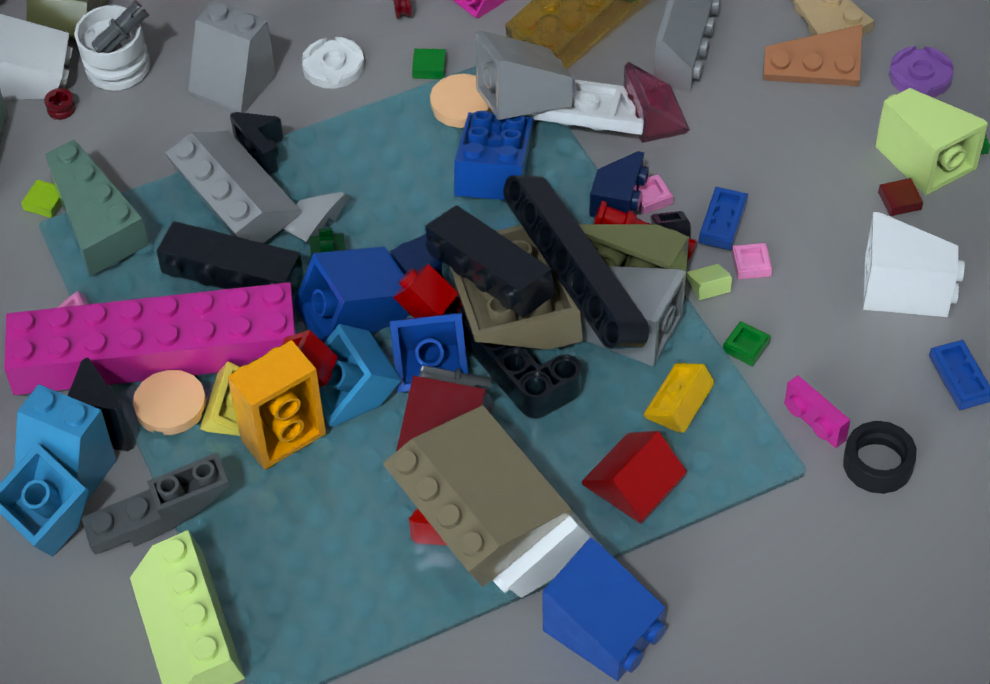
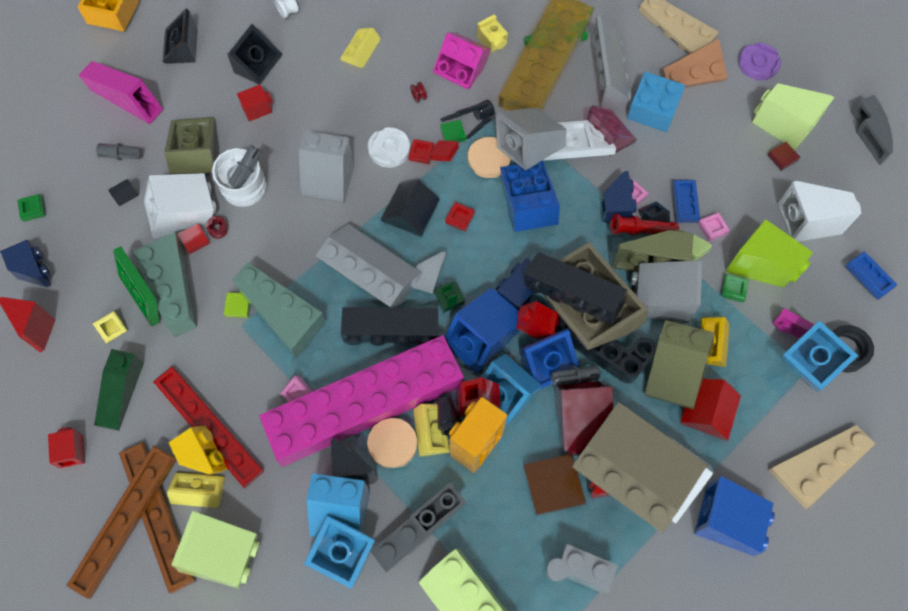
camera: 20 degrees left, 15 degrees up
black slope [230,112,284,175] -> none
black beam [503,175,649,349] -> none
none -> red tile [178,224,210,254]
none -> black slope [381,180,440,237]
none -> red tile [409,139,435,165]
none -> red tile [430,140,459,162]
none -> black plant [440,99,495,140]
none -> red tile [445,202,475,232]
none -> reddish brown tile [523,454,586,516]
none -> light grey hinge [546,544,618,594]
none -> dark azure brick [627,71,686,133]
none -> olive slope [645,320,714,410]
none -> lime slope [726,219,814,288]
none -> tan wing [768,425,876,509]
none -> dark azure brick [780,320,859,392]

